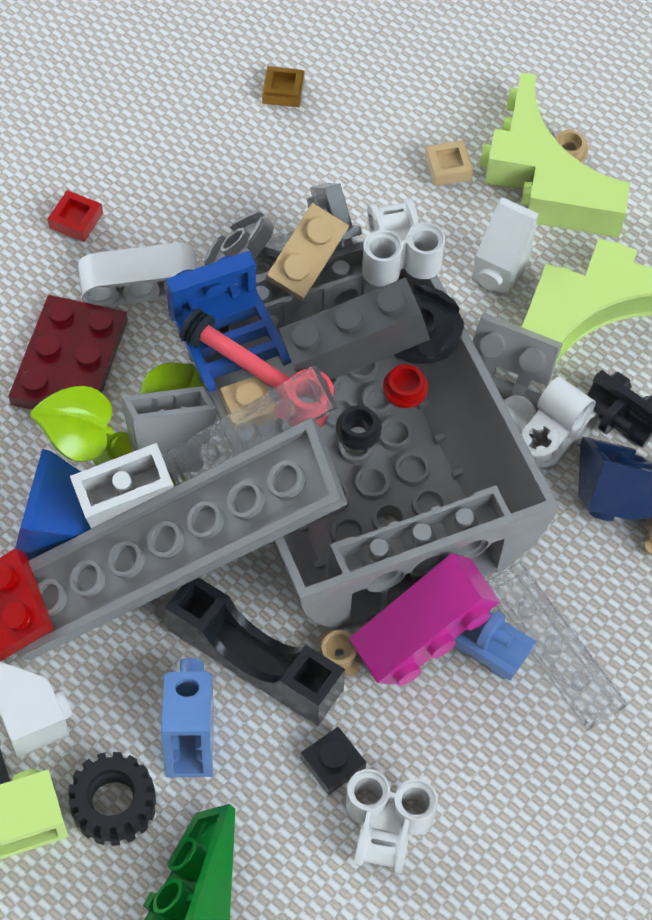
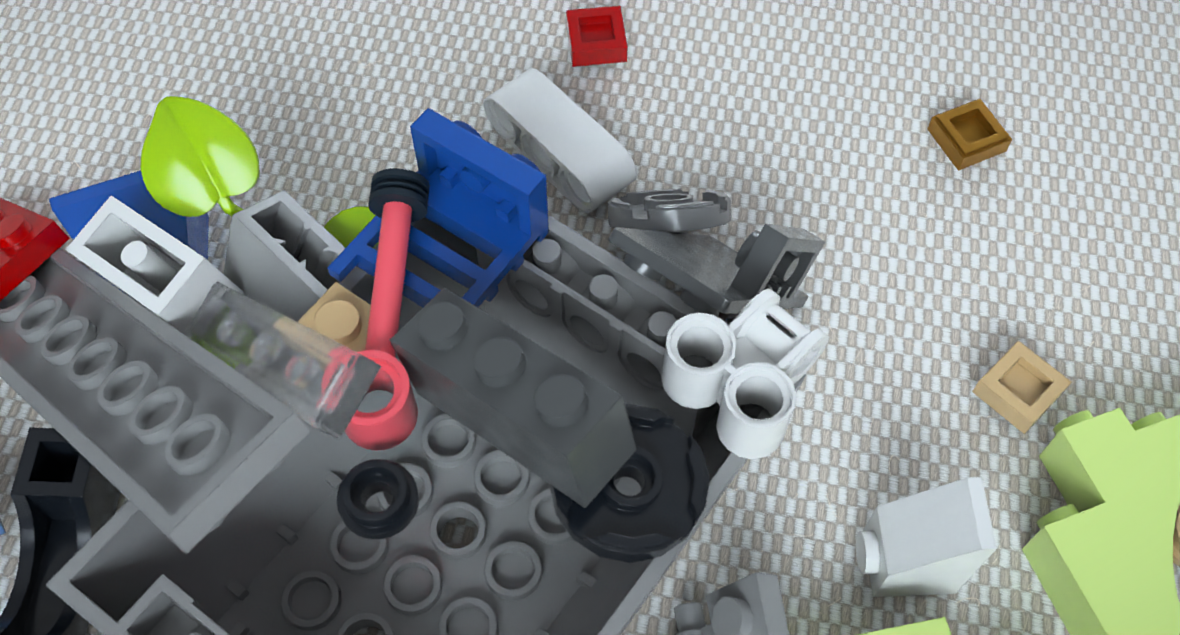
camera: 60 degrees right, 0 degrees up
dark red plate [8,295,128,410] -> none
tan plate [266,203,349,302] -> none
red plate [383,364,428,408] -> none

